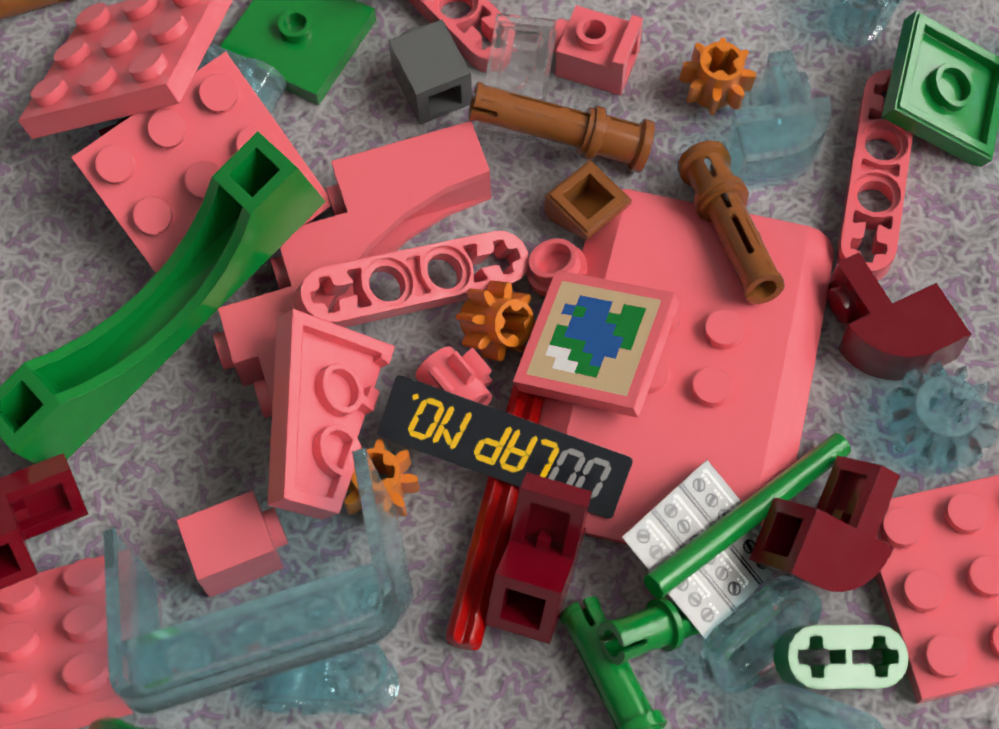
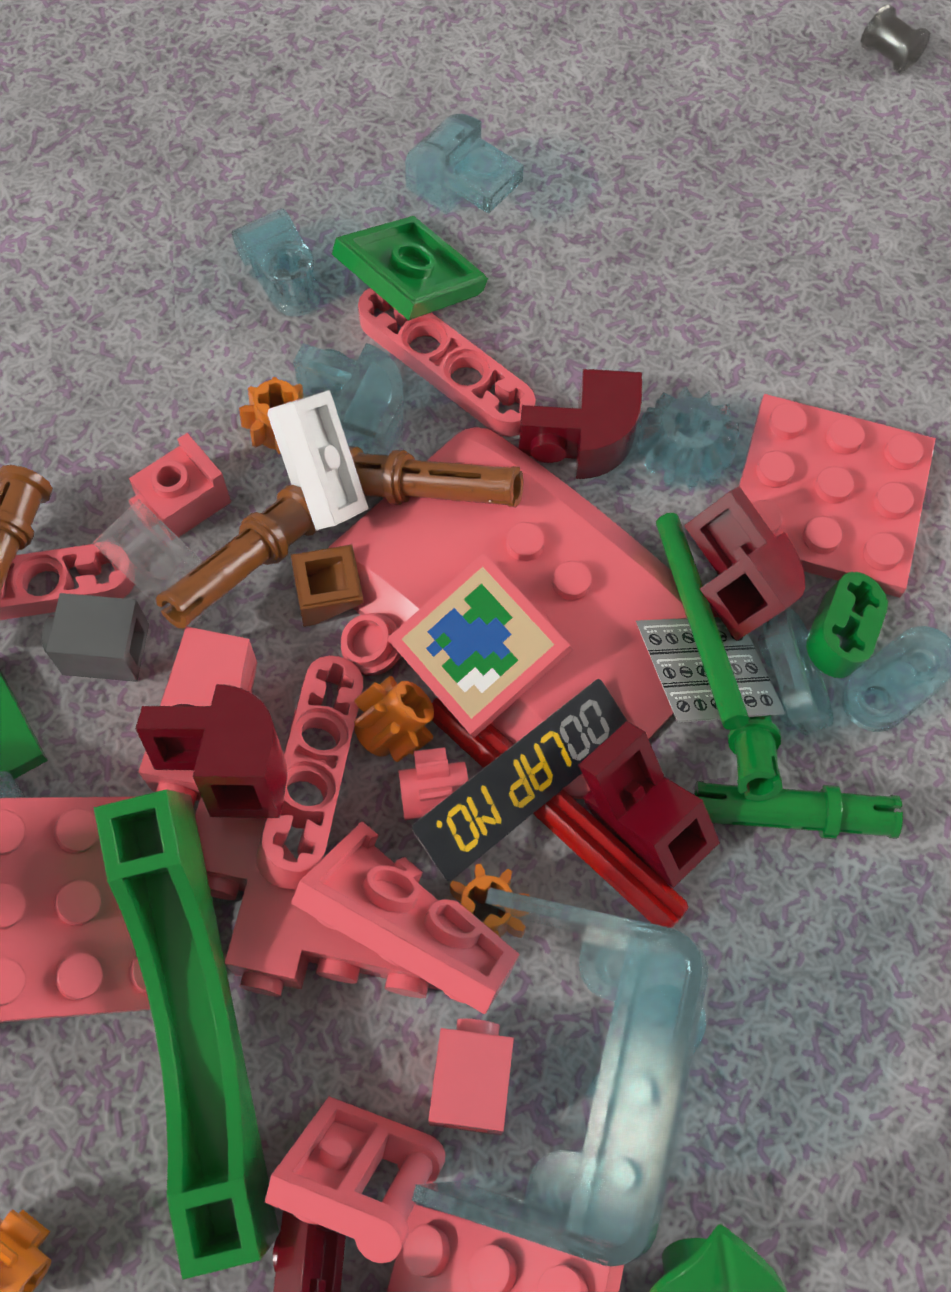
camera: 65 degrees left, 0 degrees up
none -> dark red brick [135,684,288,818]
none -> coral plate [265,1096,446,1264]
none -> white panel [268,390,369,530]

